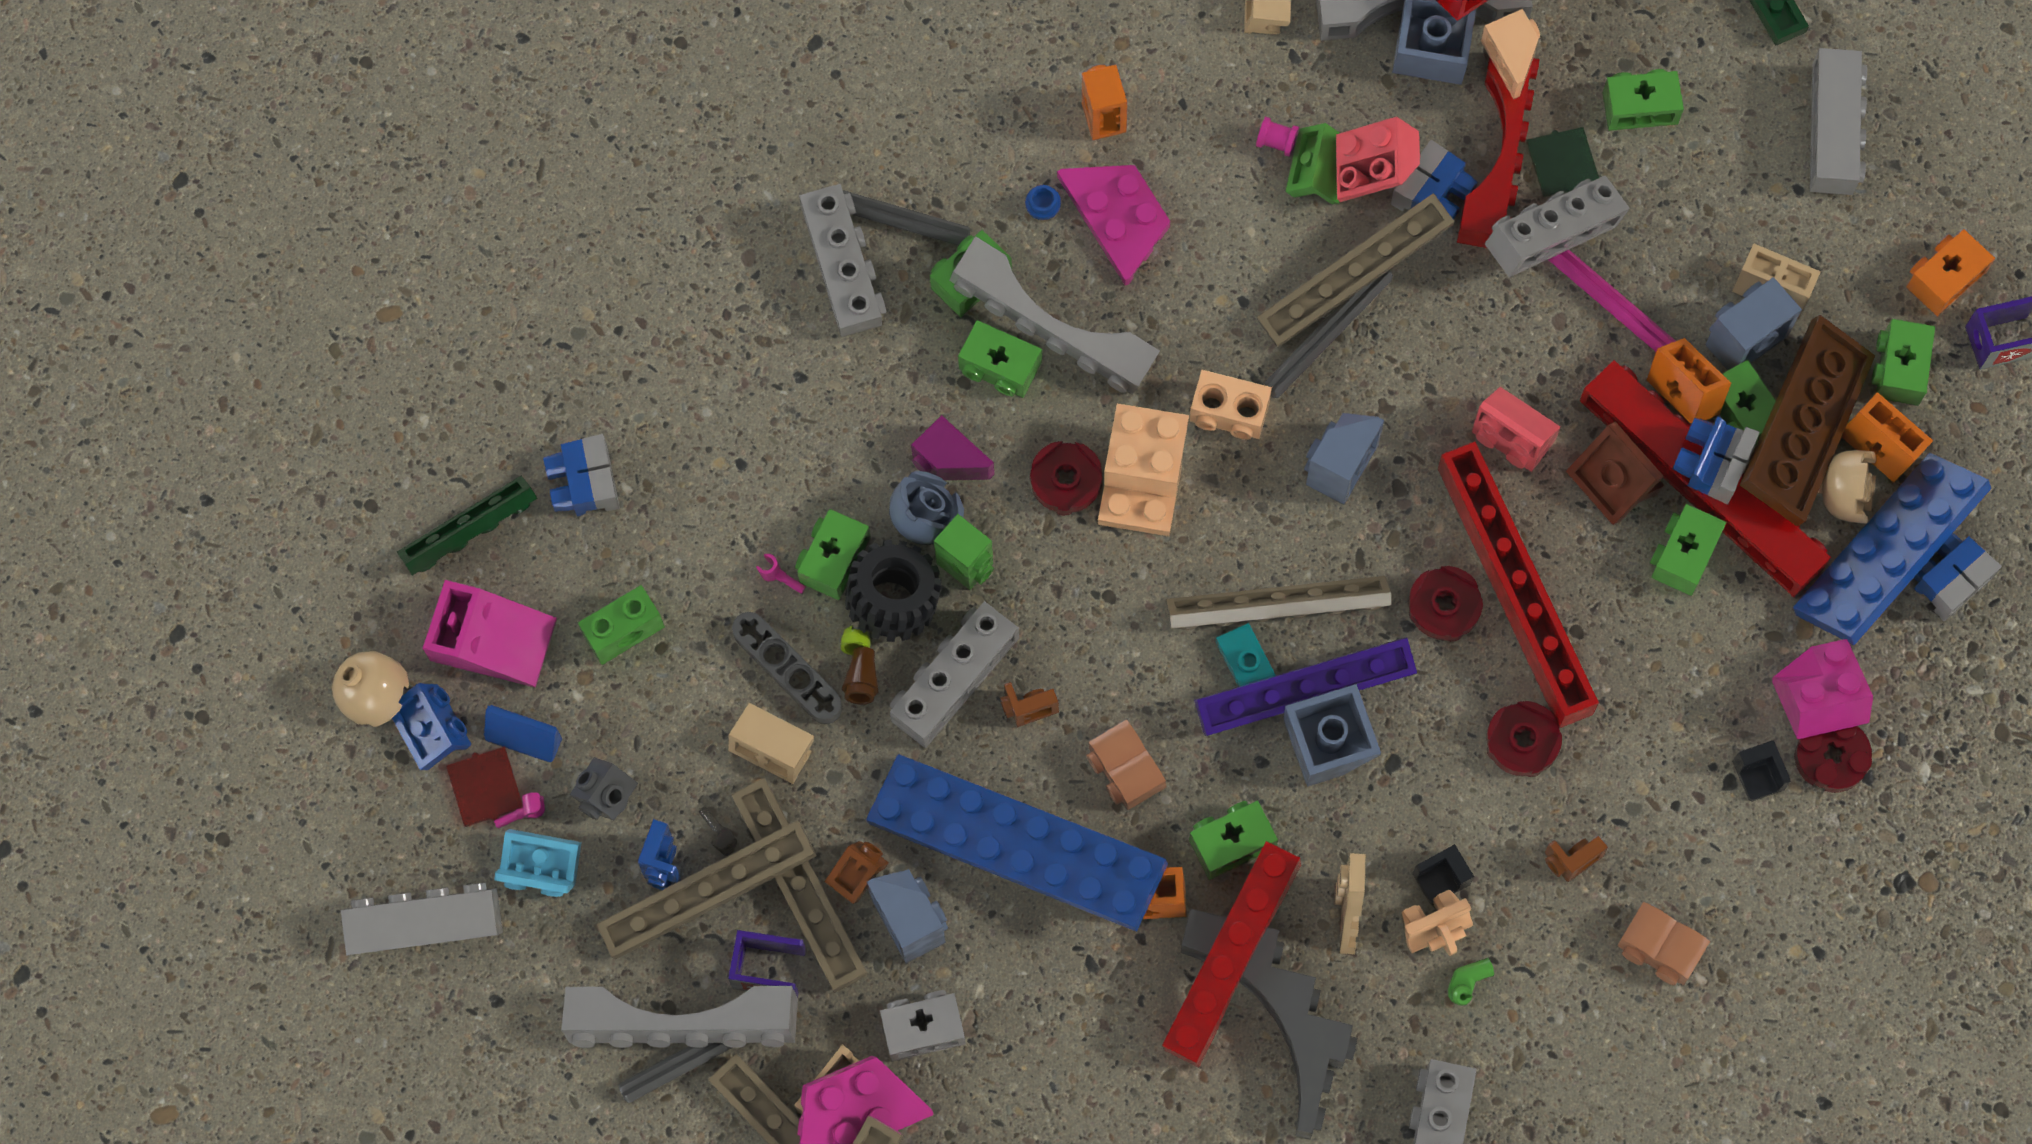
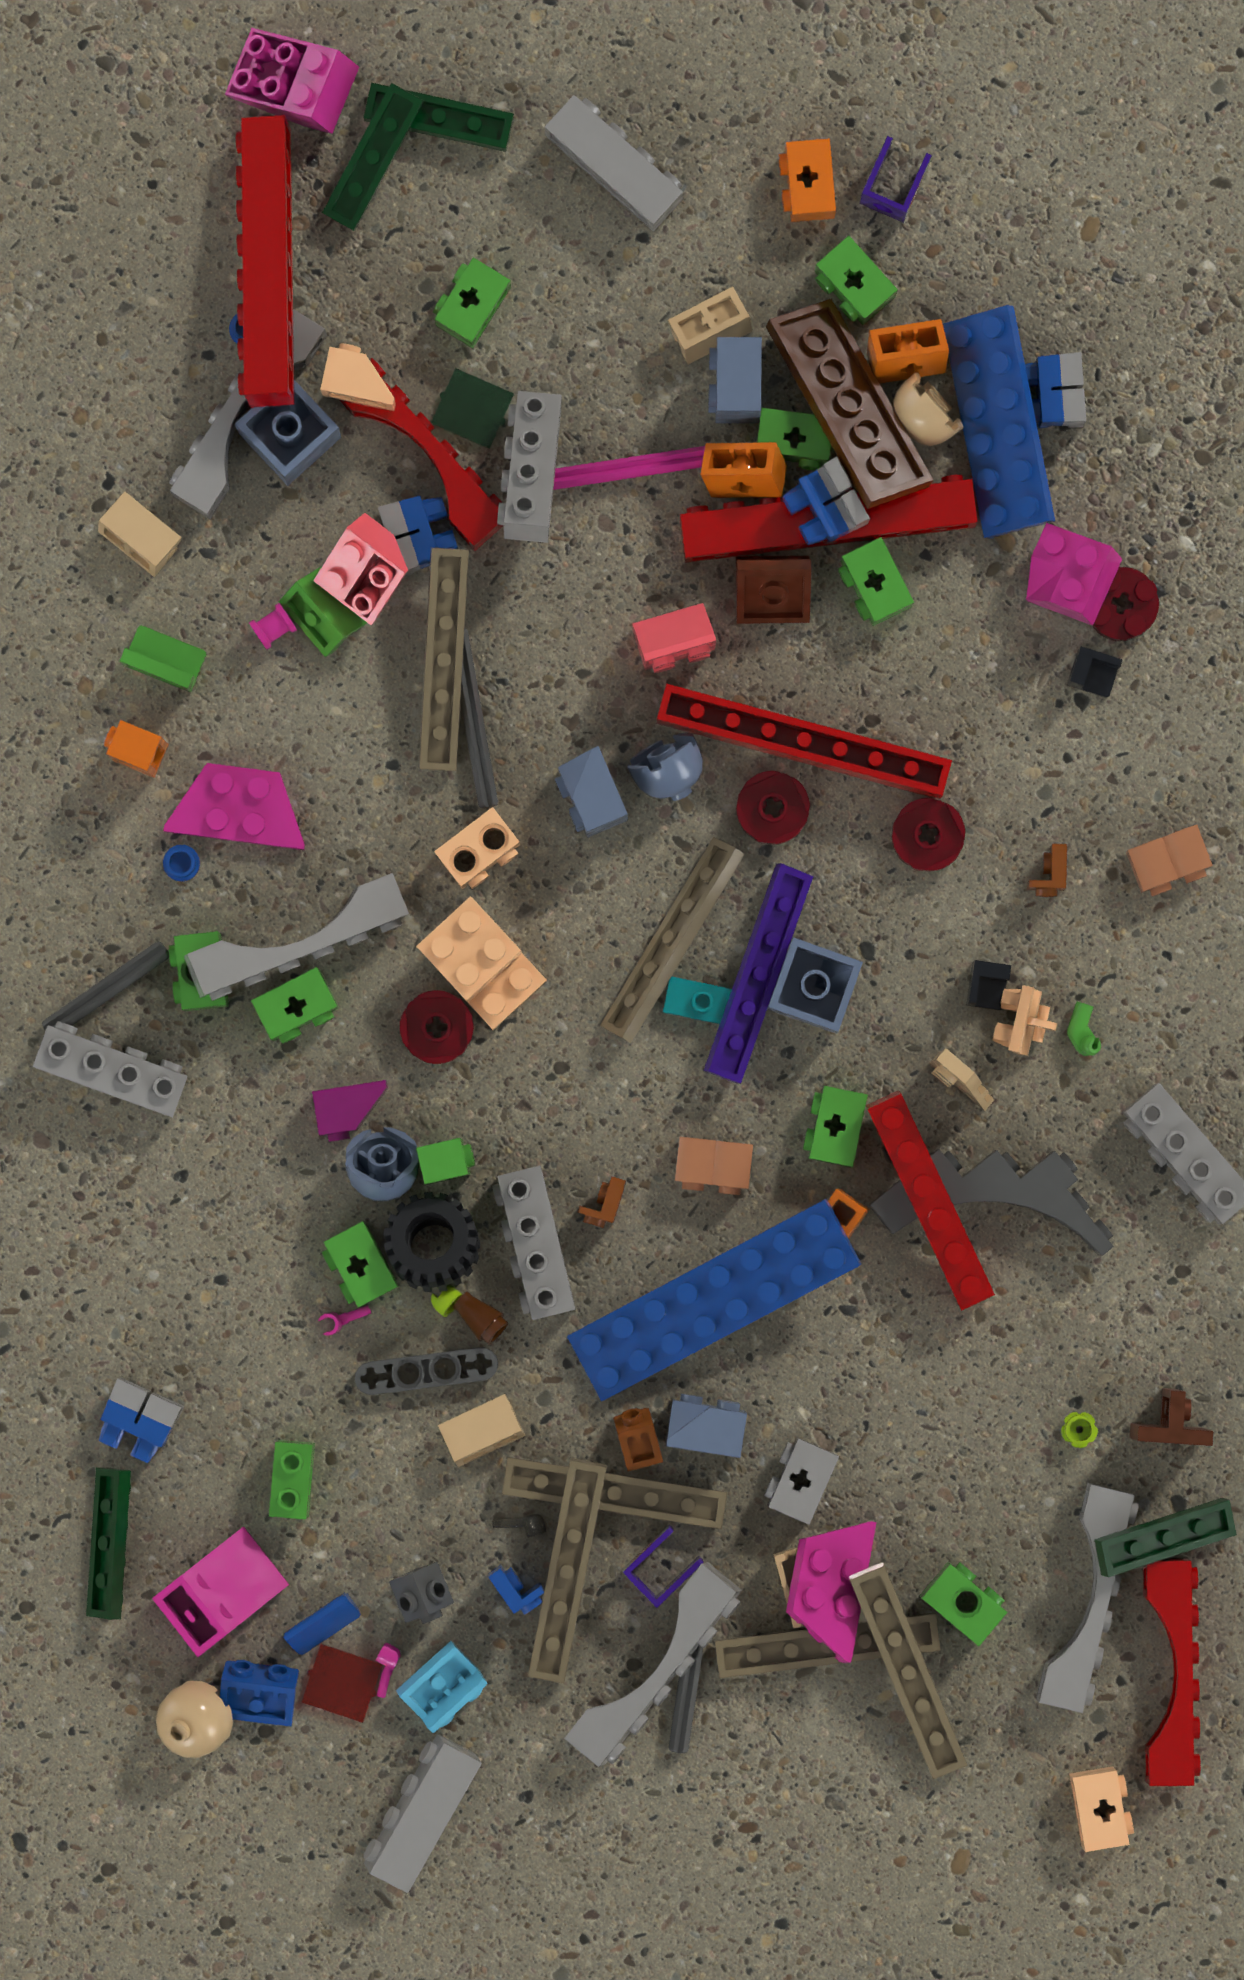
camera: 55 degrees left, 15 degrees up
none -> bright green panel [120,625,207,693]
none -> sand blue cylinder [627,732,703,801]

